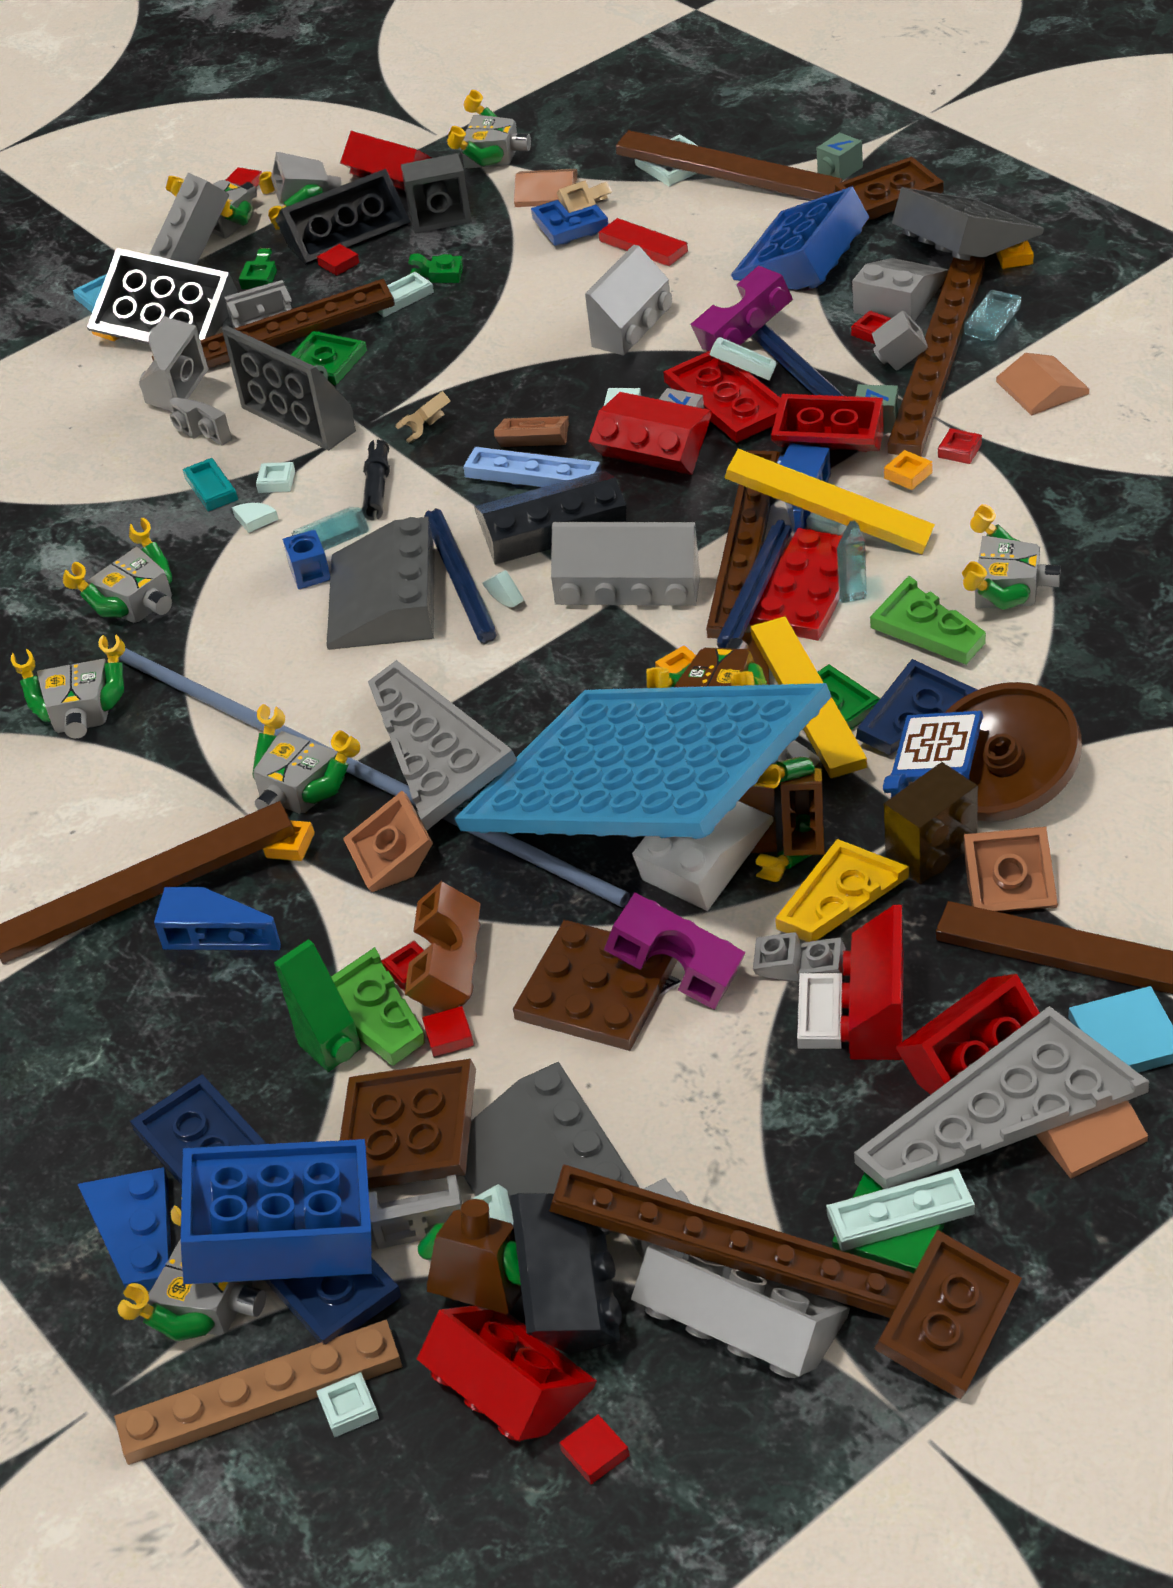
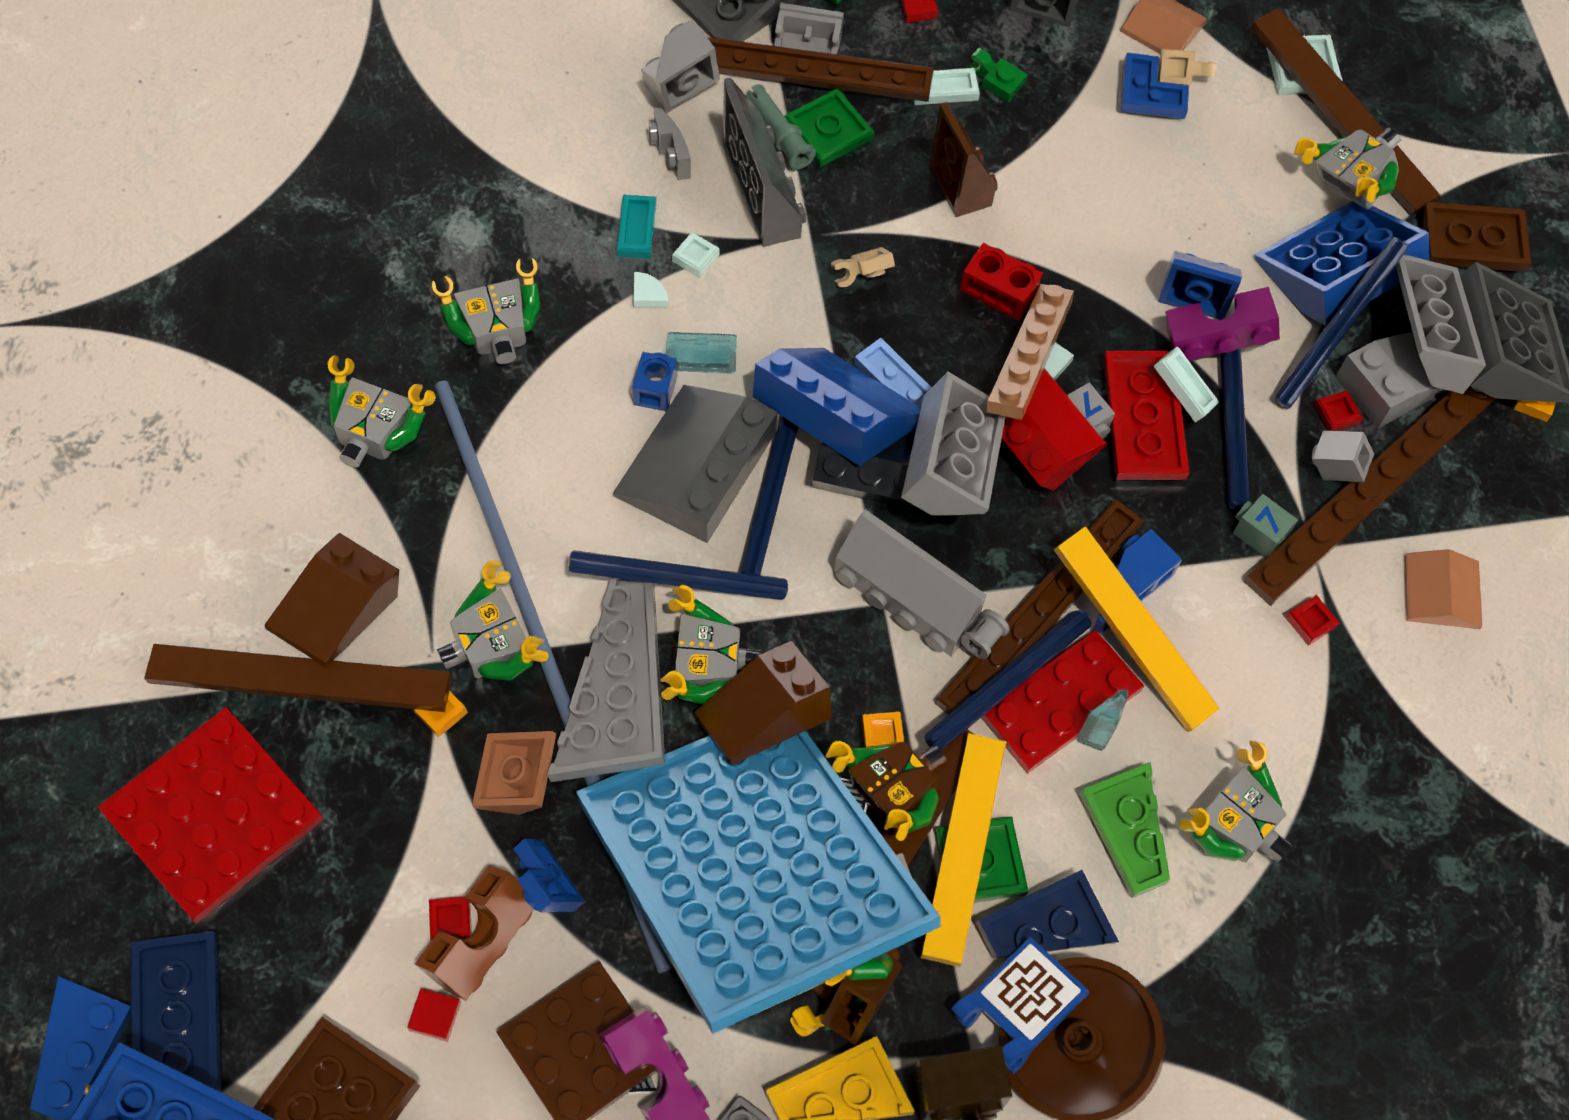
camera: 20 degrees right, 20 degrees up
blue slope [154,887,281,950] -> none
green slope [274,939,361,1072] -> none
bright green wing [331,947,425,1066] -> none
black pin [361,439,390,520] -> none
light aqua tile [482,570,524,607] -> none
nougat slope [494,416,569,447] -> none
light grey slope [585,245,672,355] -> none
red tile [599,218,688,266] -> none
red slope [771,394,884,452] -> none
sand green brick [817,132,863,181] -> none
light orange plate [884,450,933,490] -> none
clear light blue plate [964,290,1021,341] -> none
none -> red plate [98,707,324,924]
none -> reddish brown slope [265,533,399,667]
none -> blue plate [513,839,586,913]
none -> dark blue axle [568,550,788,600]
none -> torso [660,585,761,705]
none -> reddish brown slope [694,641,832,765]
none -> blue slope [753,348,921,466]
none -> light grey slope [901,372,1005,515]
none -> reddish brown slope [929,102,998,217]
none -> red brick [960,242,1043,321]
none -> light grey bush [961,609,1010,659]
none -> medium nougat plate [986,284,1074,420]
none -> blue slope [1158,251,1242,320]
none -> dark blue axle [1274,237,1408,409]
none -> torso [1294,127,1401,210]
none -> light grey slope [1396,255,1486,394]

